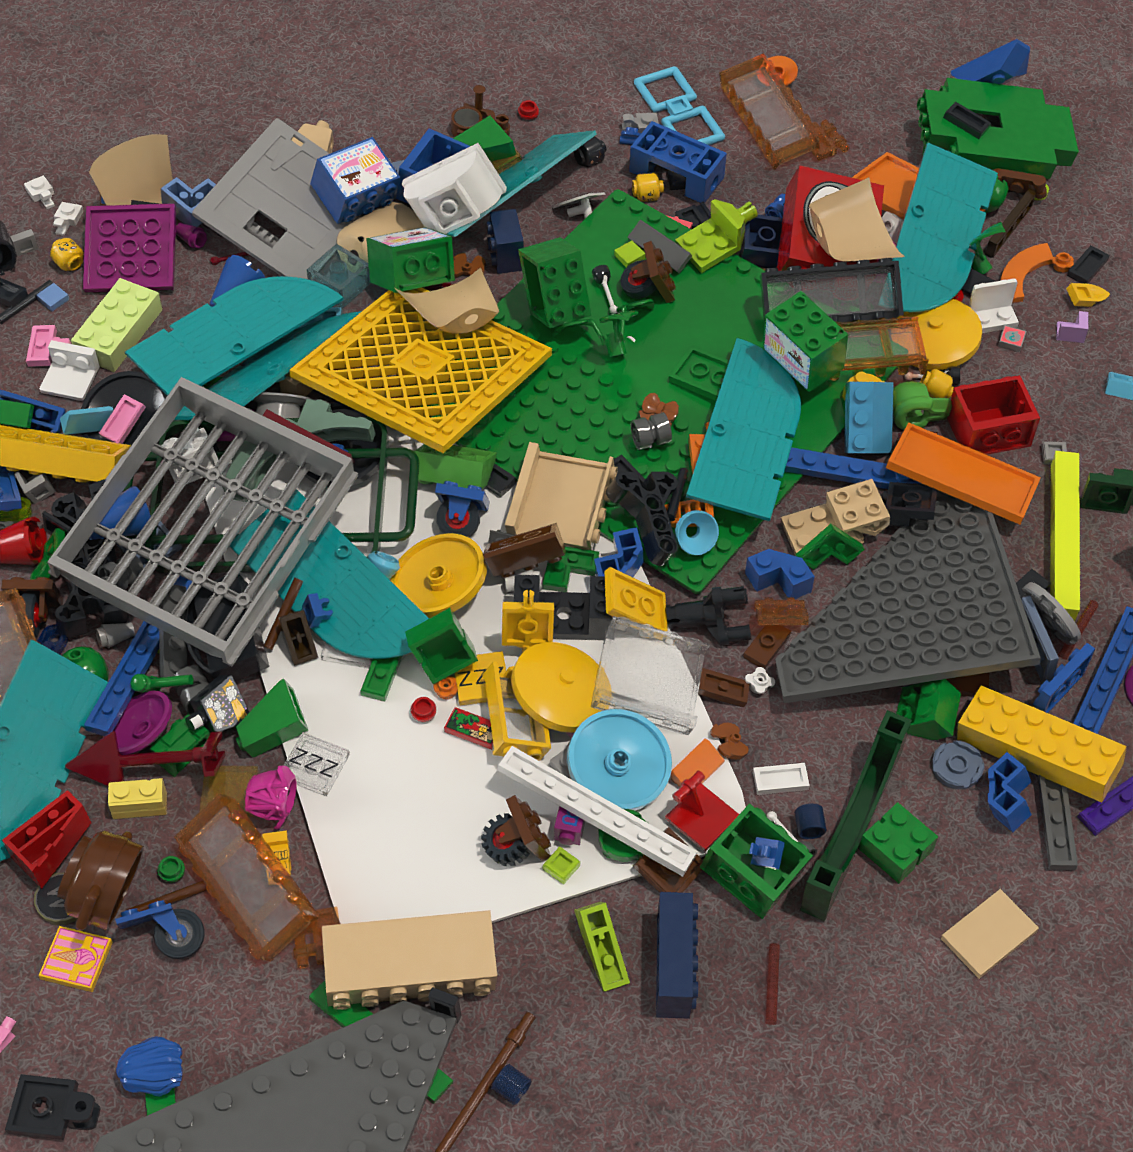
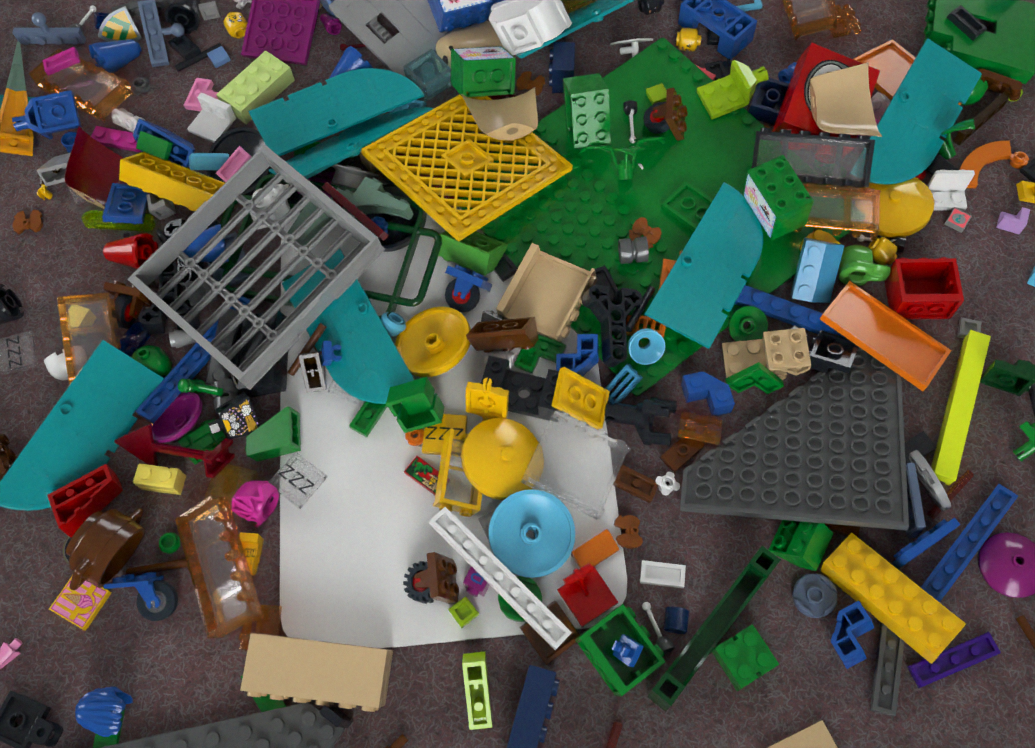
camera: 20 degrees right, 10 degrees up
red plate [411,697,437,722] -> none
dark grey tile [627,220,692,273] -> none
none -> dark azure tile [605,364,643,404]
none -> green dish [728,306,768,342]

